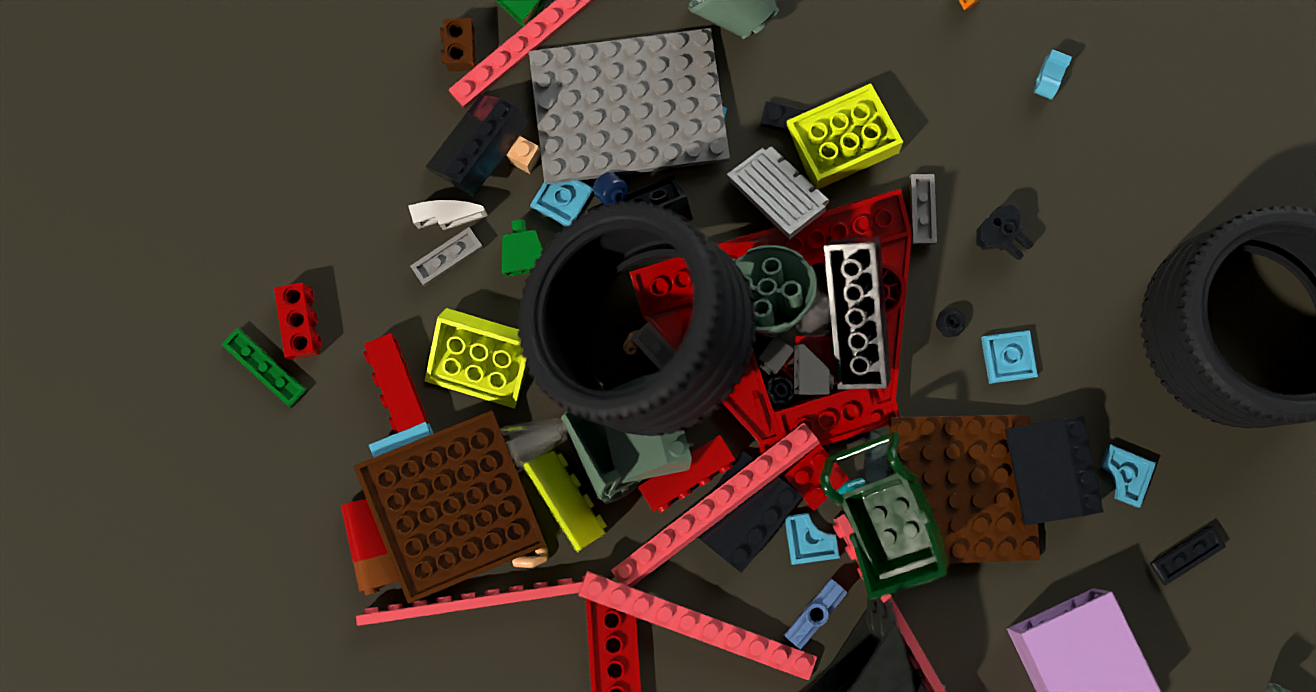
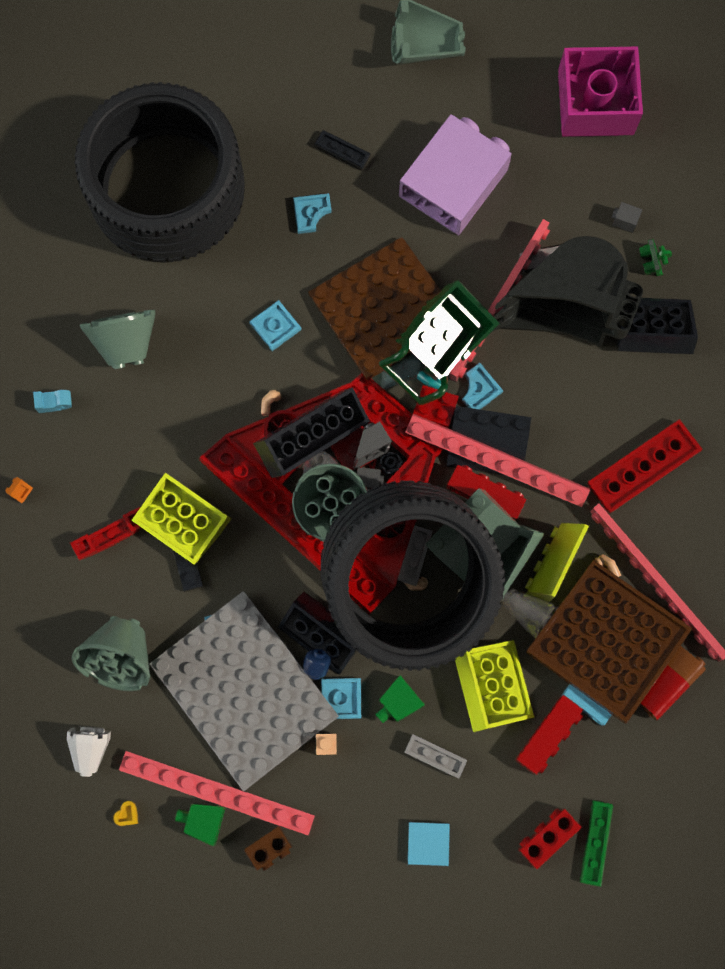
camera: 120 degrees left, 5 degrees down
white slope [408,200,488,230] -> none
black slope [425,94,529,197] -> none
coral plate [578,571,817,681] -> none
white hinge [727,147,829,239] -> none
medium blue piece [784,579,847,650] -> none
light grey plate [909,174,937,245] -> none
black plate [936,308,966,337] -> none
black hinge [976,205,1034,260] -> none
black slope [1005,415,1104,525] -> none
none -> red slope [70,507,142,560]
none -> sand green cone [80,309,156,369]
none -> light nougat arm [261,390,281,416]
none -> medium azure tile [408,822,450,866]

